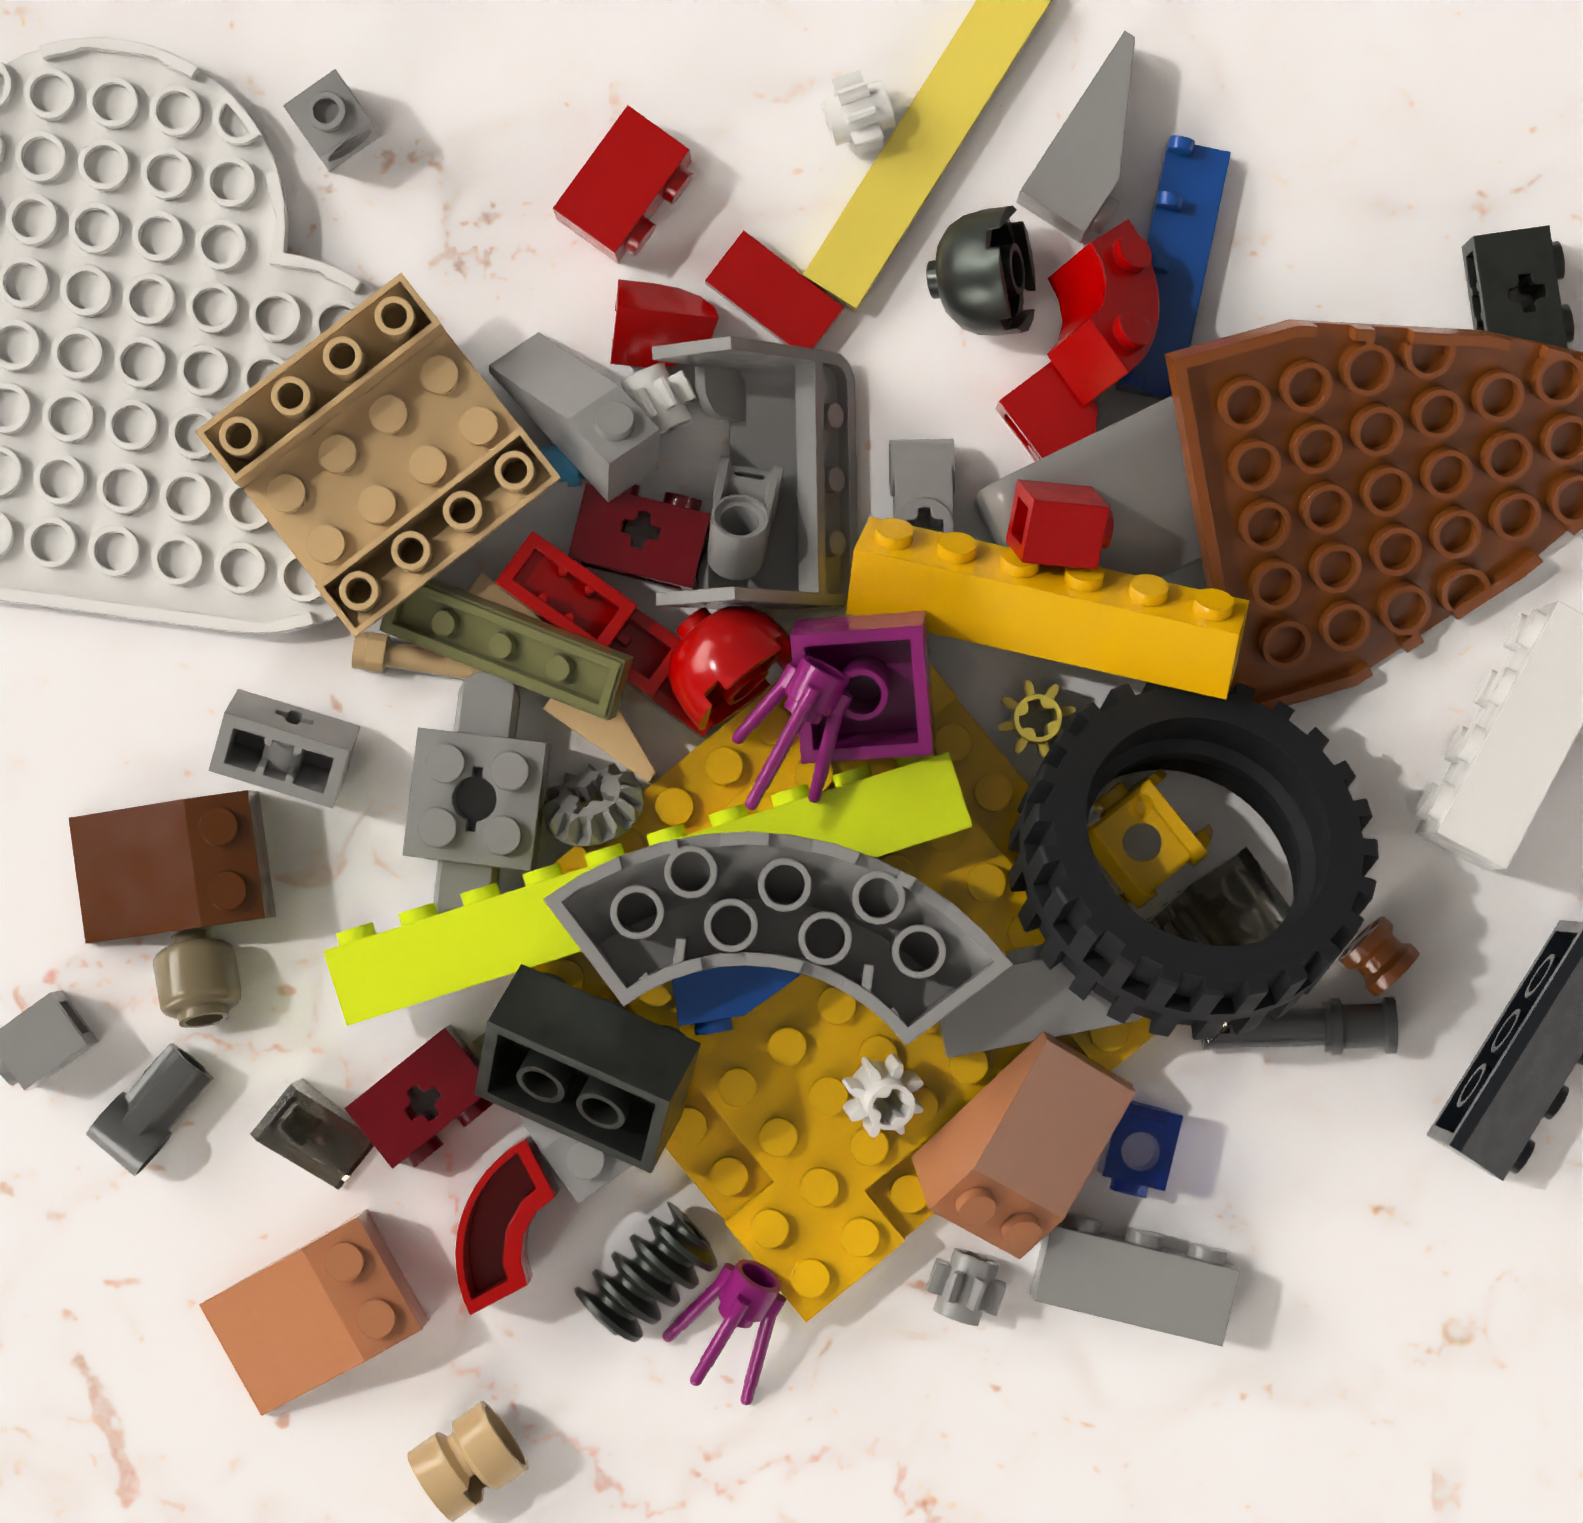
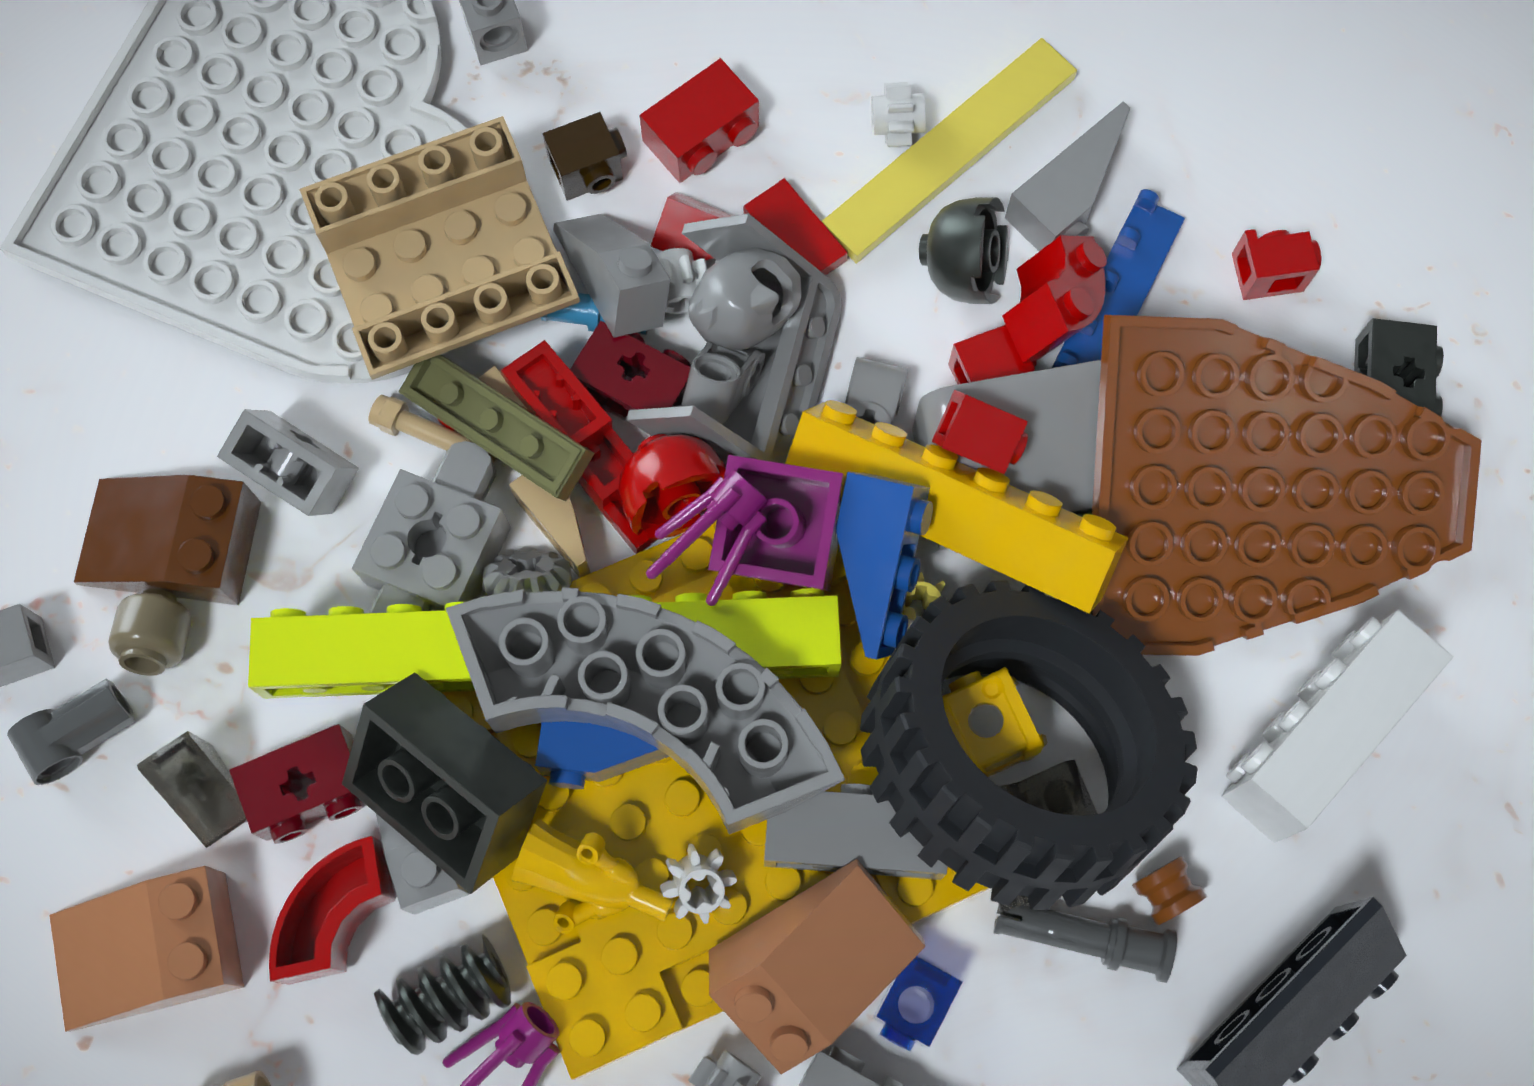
camera: 15 degrees right, 15 degrees down
none -> yellow piece [511,818,674,934]
none -> dark brown brick [542,112,627,201]
none -> light grey piece [688,248,801,350]
none -> blue slope [836,472,933,660]
none -> red brick [1231,229,1322,300]

